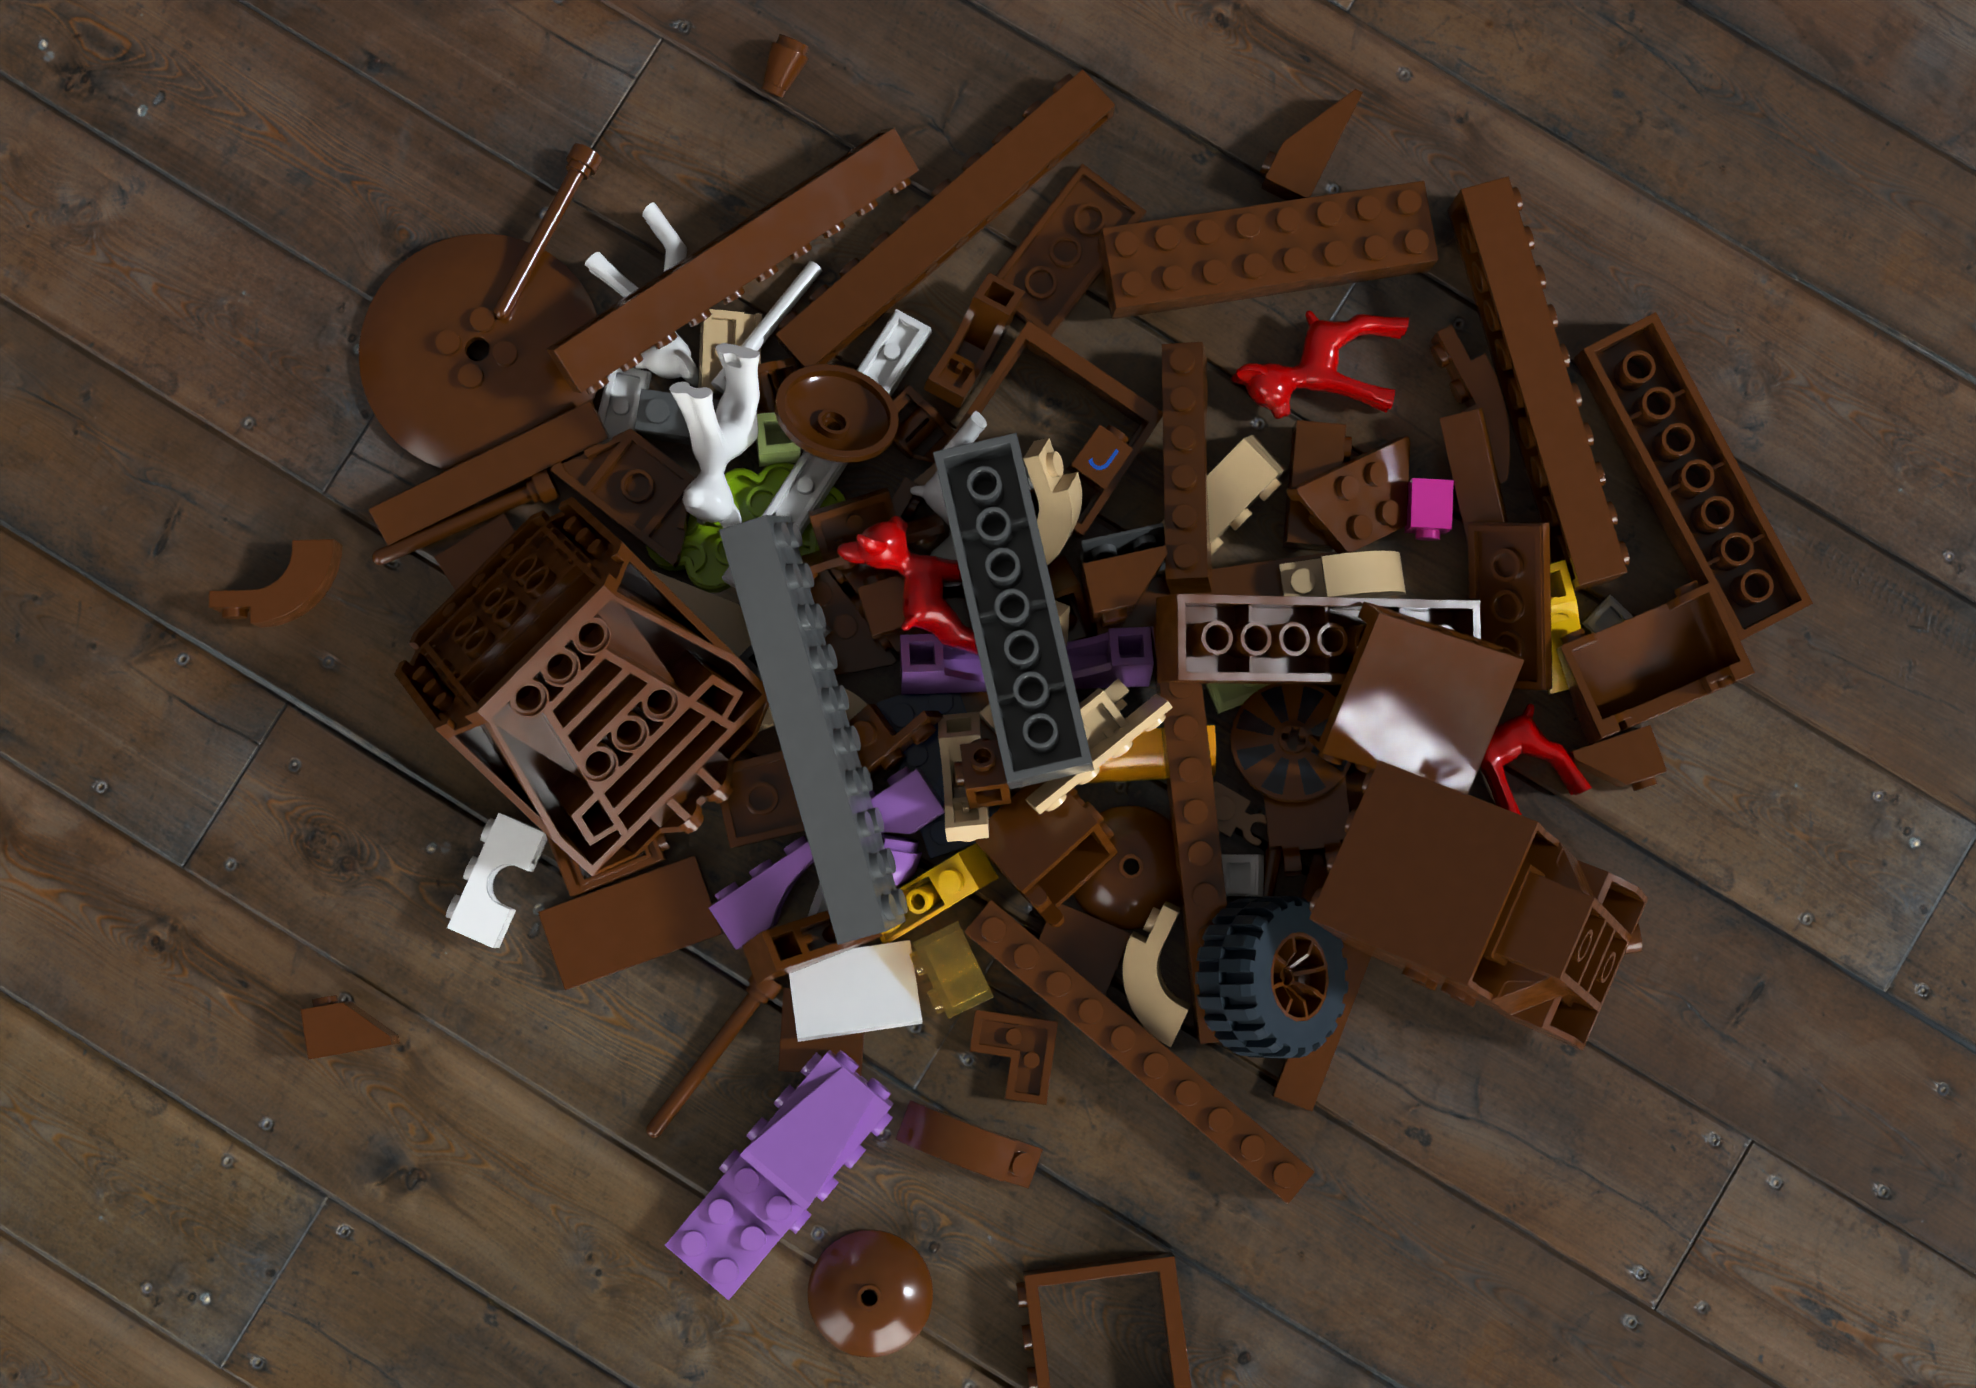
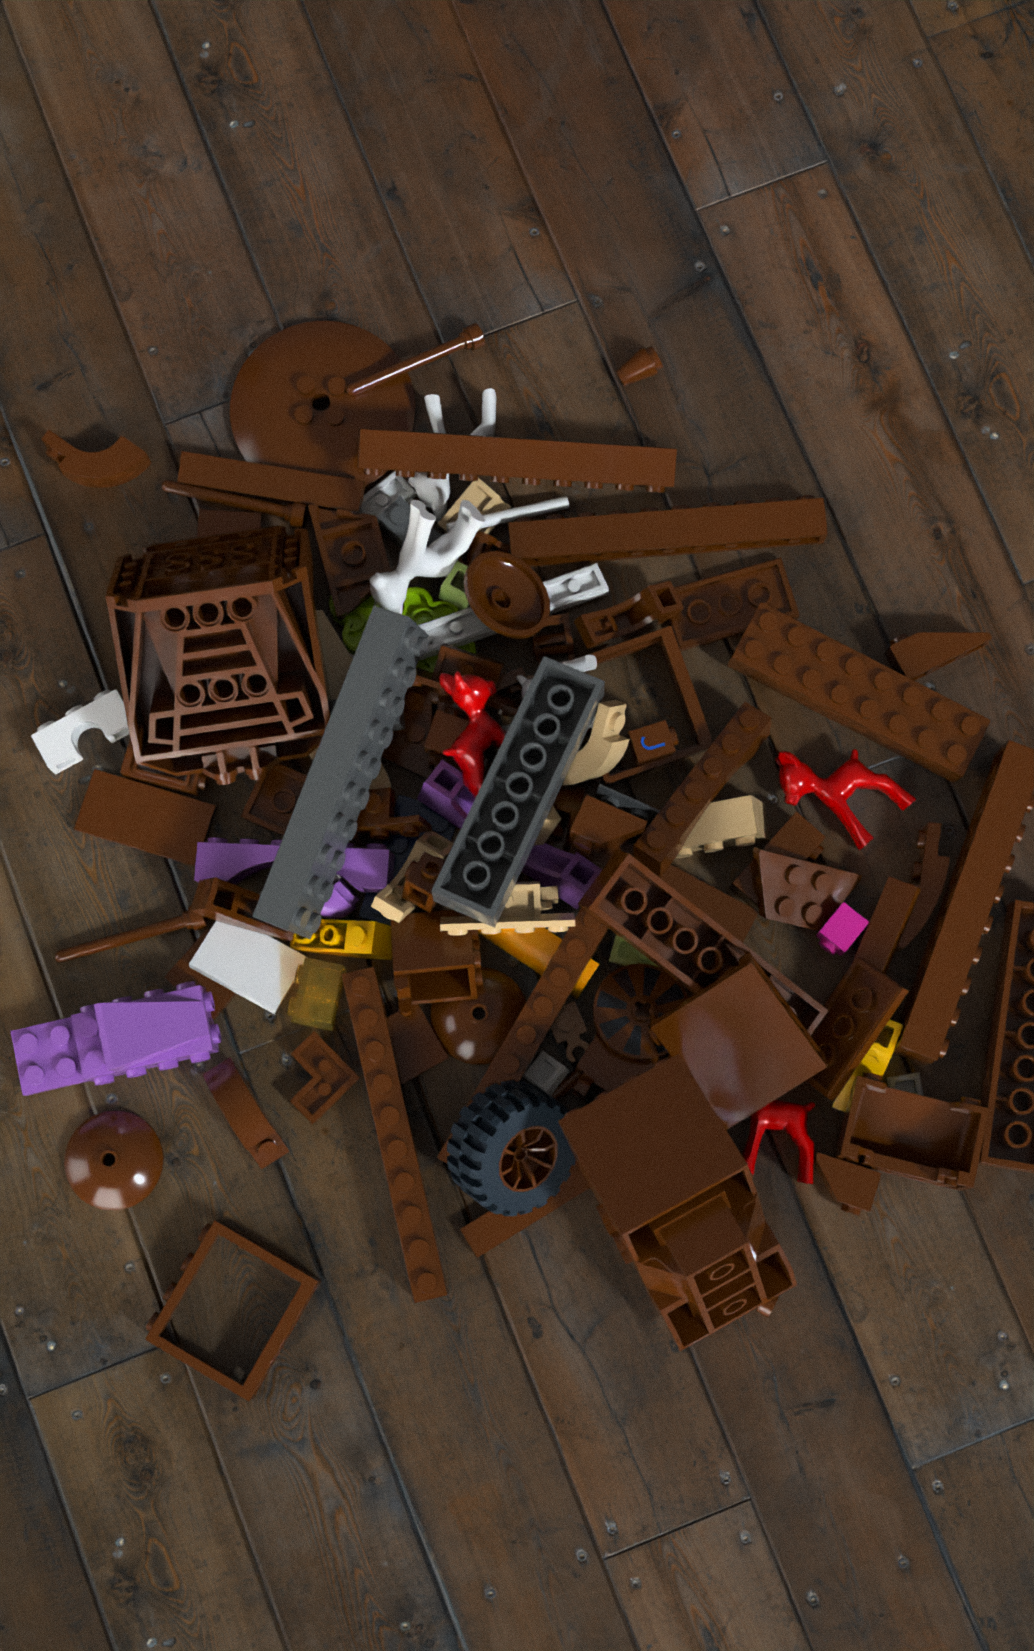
camera: 45 degrees right, 5 degrees down
tan arch [1123,901,1191,1047] -> none
tan arch [1279,551,1406,598] -> none

